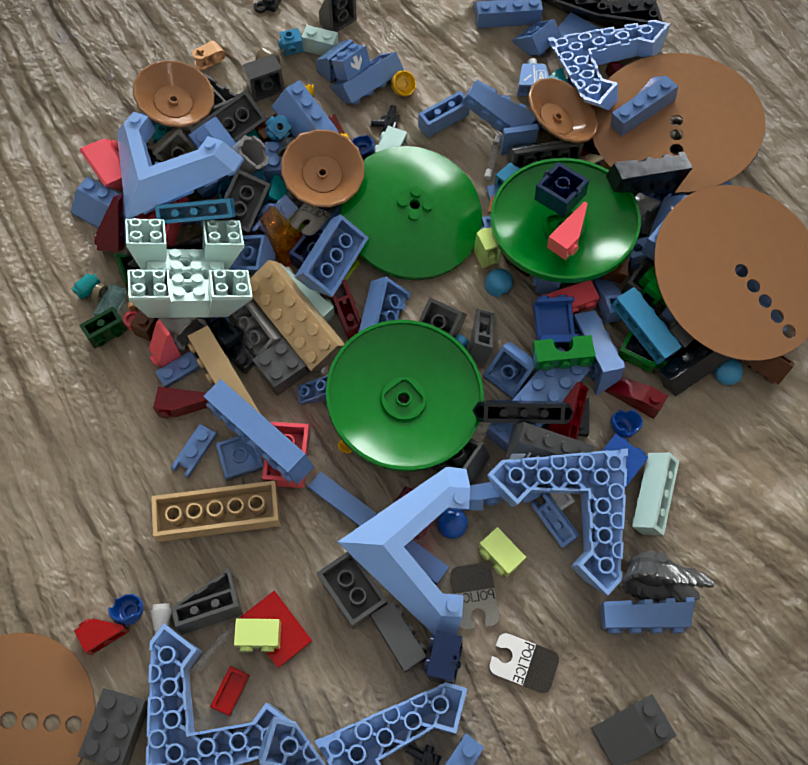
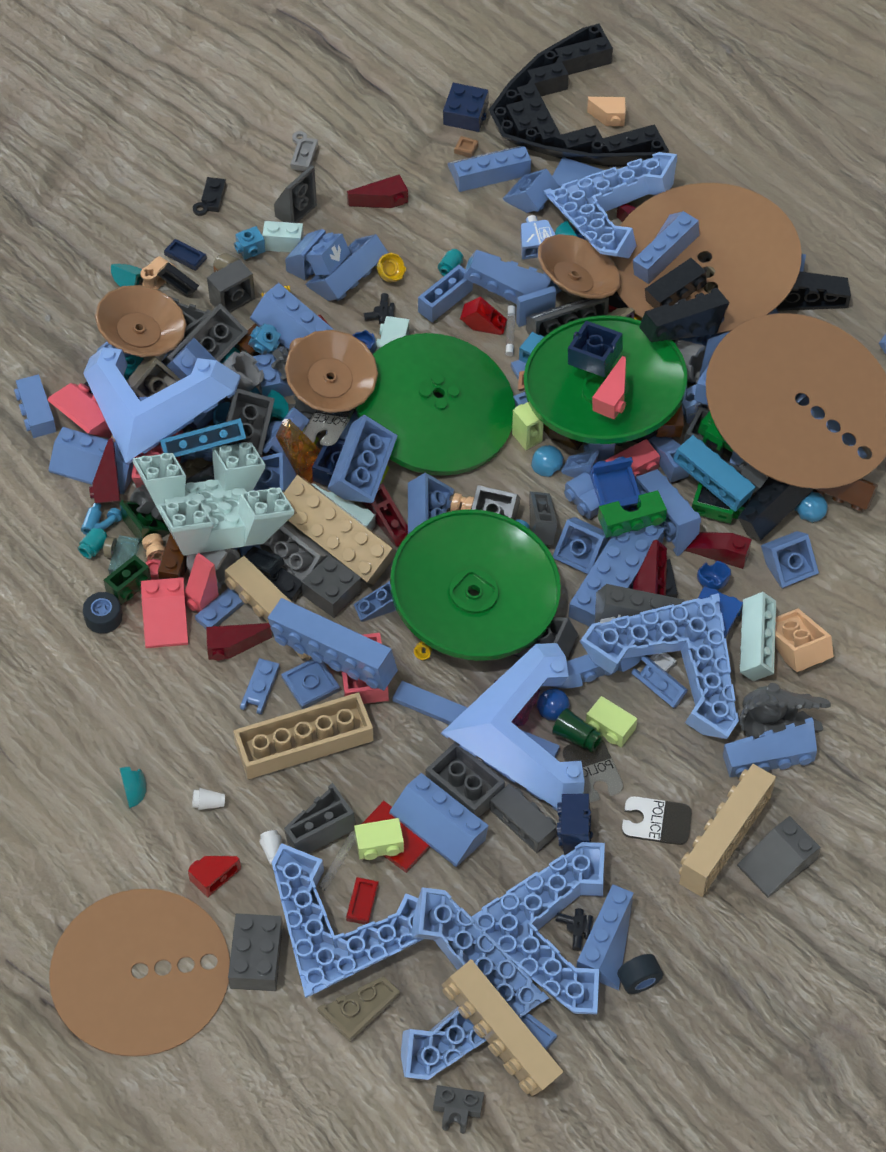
camera: 10 degrees left, 10 degrees down
blue hair [108,594,144,626] -> none
black brick [472,400,574,424] -> none
none -> medium blue brick [14,374,57,438]
none -> dark azure plant [81,503,122,535]
none -> black wheel [83,592,122,633]
none -> teal brick [111,264,143,287]
none -> teal brick [120,767,147,809]
none -> coral slope [141,578,188,648]
none -> black tile [157,262,199,297]
none -> dark blue tile [164,239,207,271]
none -> white cone [192,788,225,810]
none -> dark red slope [347,174,408,208]
none -> medium blue slope [389,773,489,867]
none -> teal brick [438,249,464,276]
none -> light nougat wheel [450,493,474,511]
none -> red slope [460,297,507,335]
none -> dark green plant [552,708,603,752]
none -> medium blue slope [561,449,599,478]
none -> medium blue brick [564,472,600,519]
none -> black brick [645,258,707,308]
none -> tan brick [679,764,776,898]
none -> medium blue slope [761,531,819,588]
none -> light nougat slope [775,608,834,672]
none -> black wedge [776,271,851,311]

